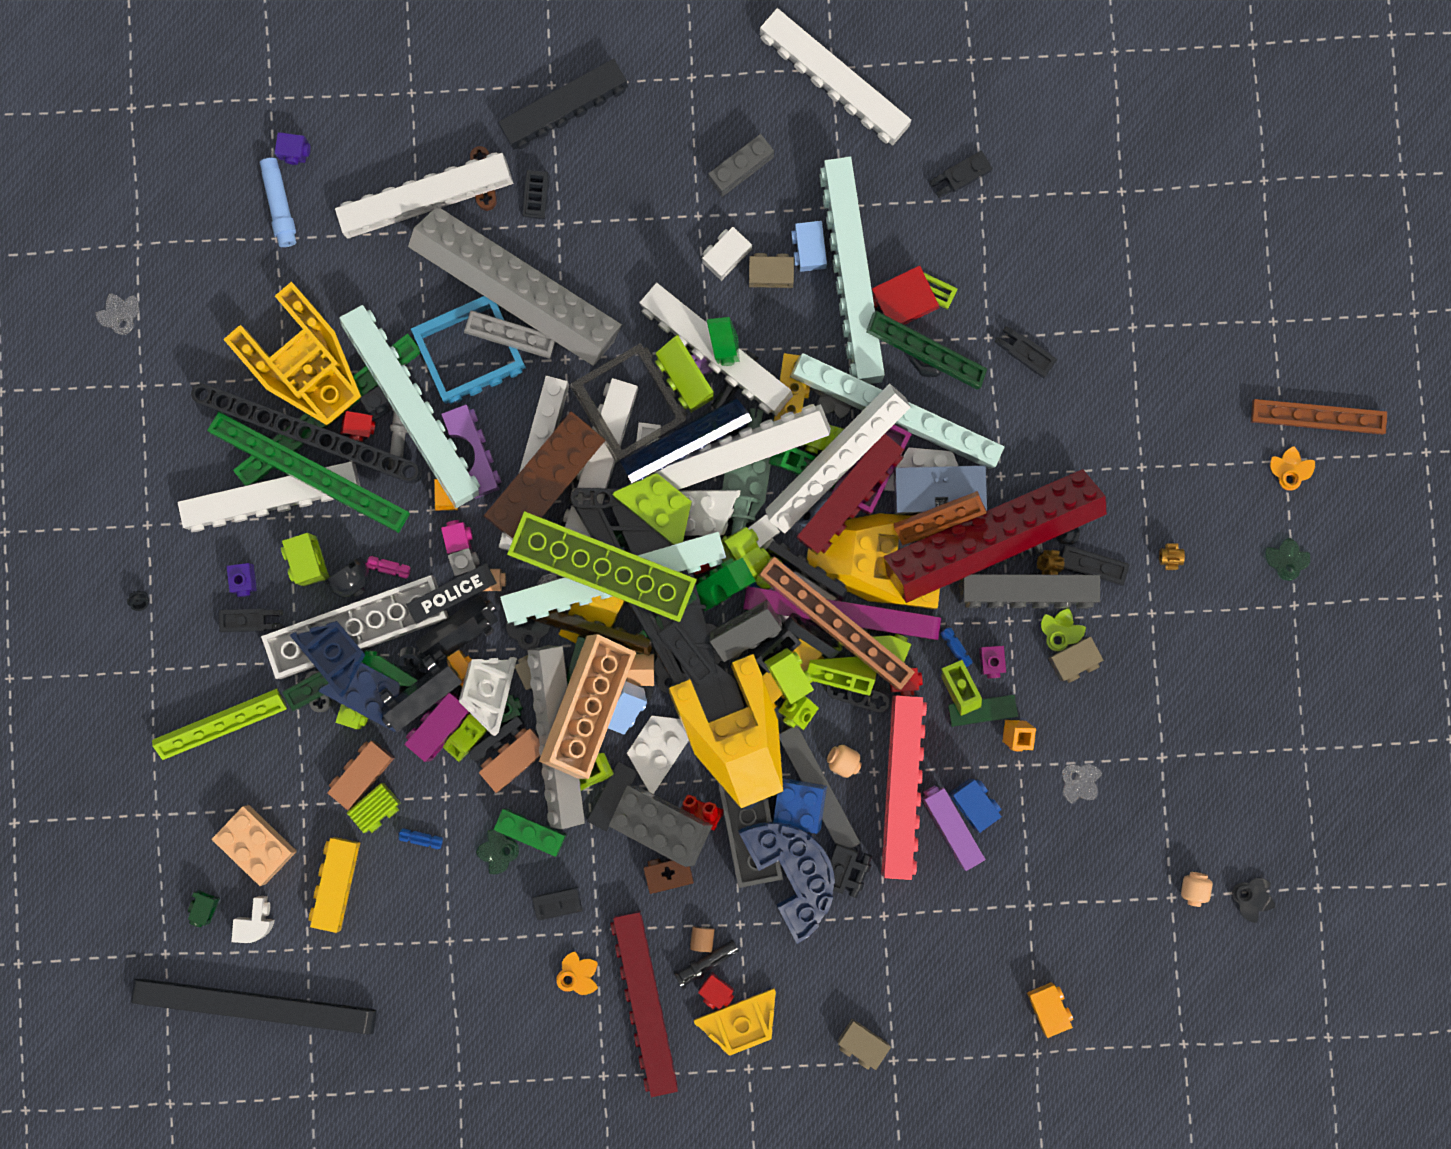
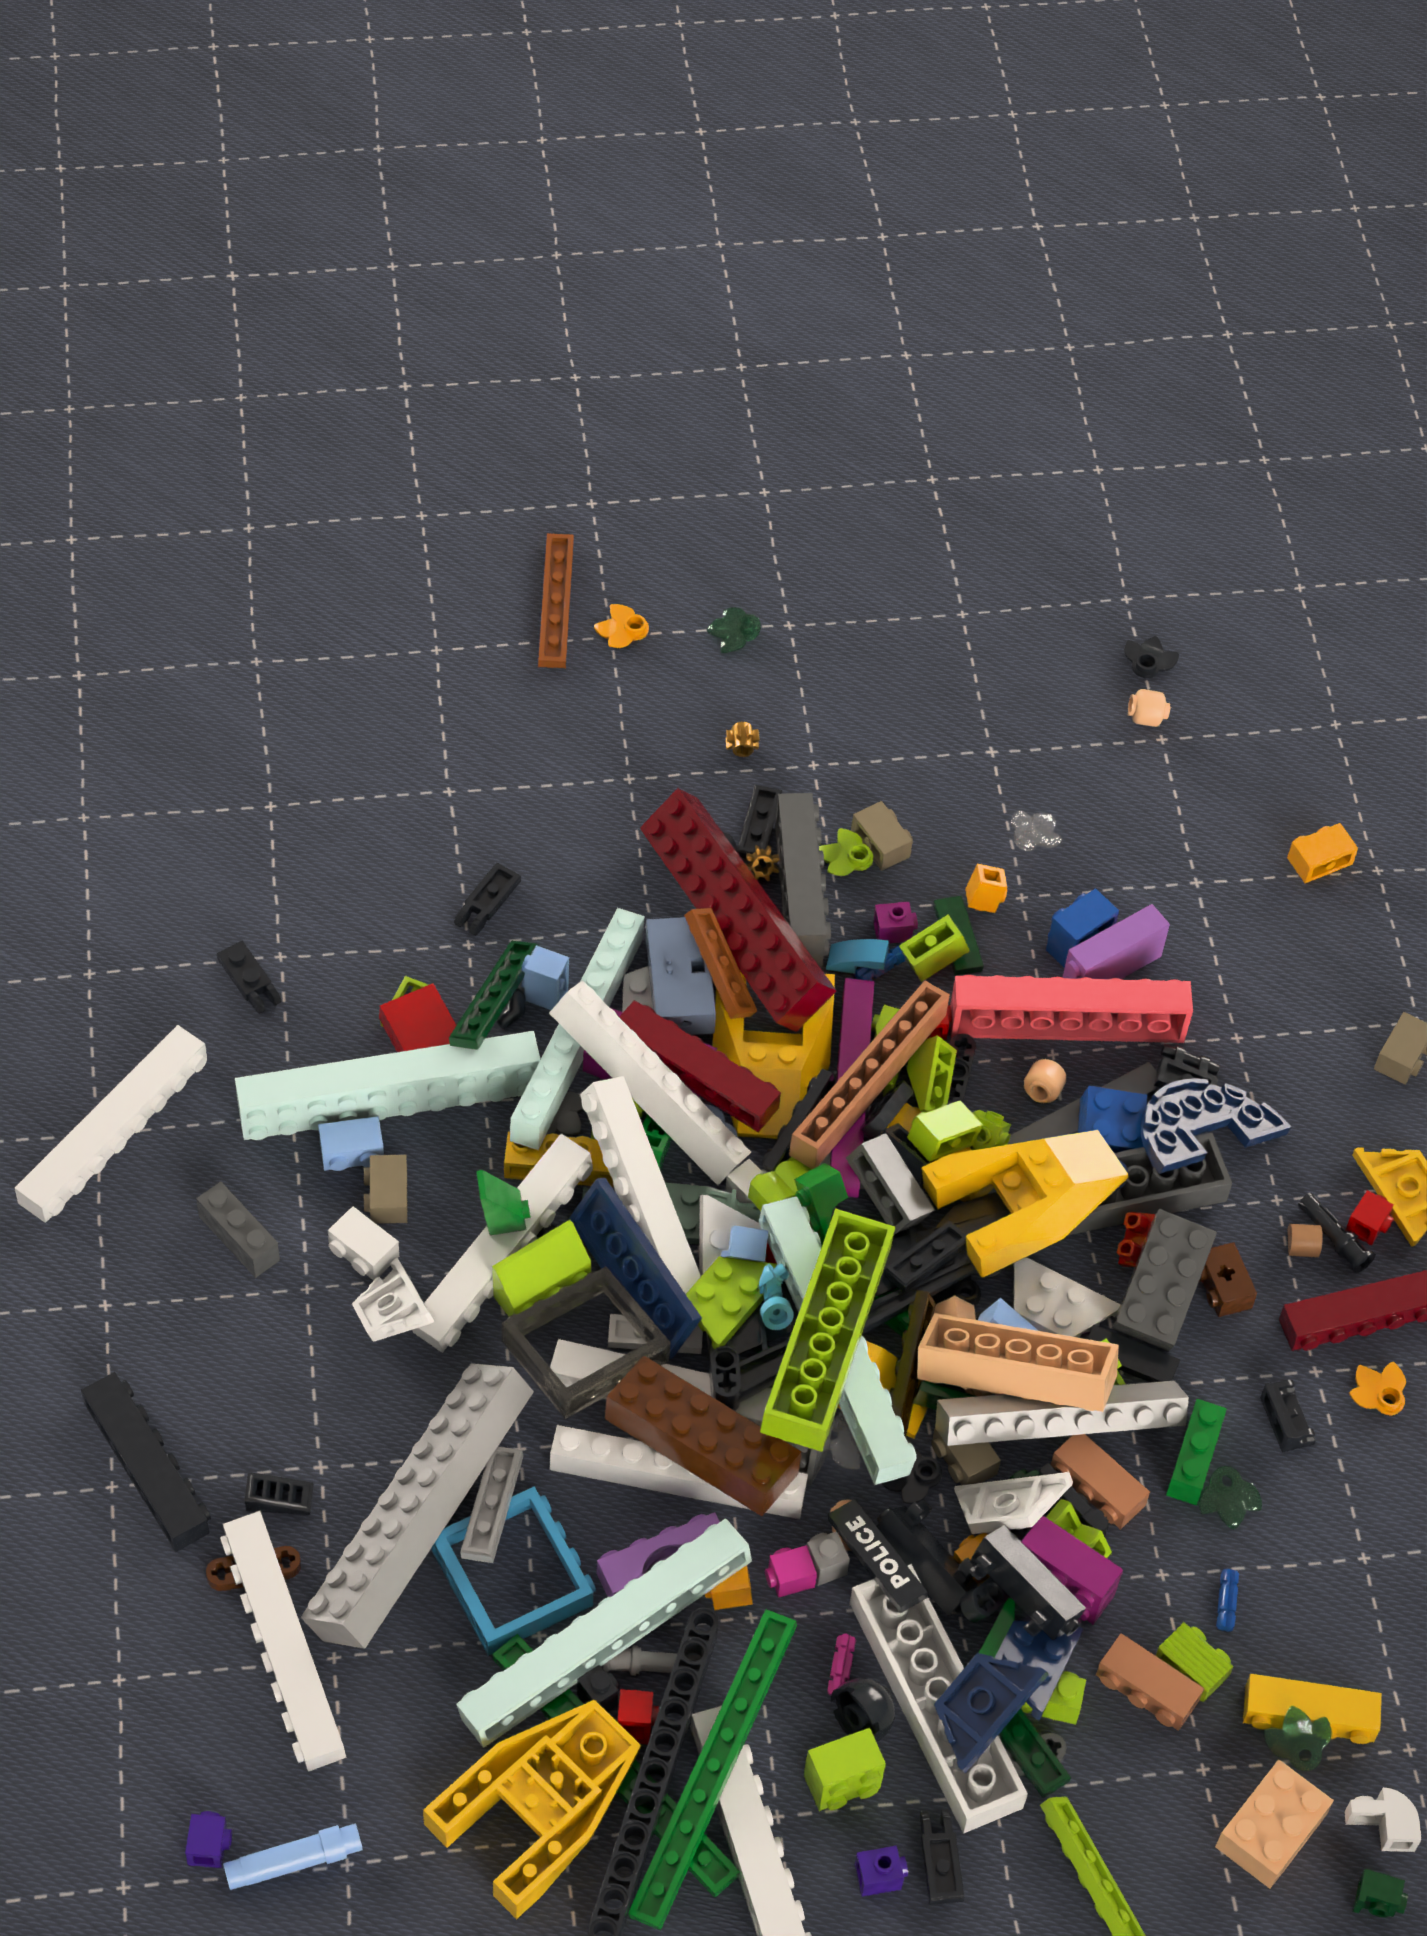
camera: 100 degrees left, 30 degrees down
none -> white wing [352,1258,434,1342]
none -> light blue brick [521,945,569,1010]
none -> light blue panel [721,1226,768,1262]
none -> medium azure arm [759,1264,794,1330]
none -> dark azure slope [826,939,889,974]
none -> clear green plate [1264,1706,1332,1771]

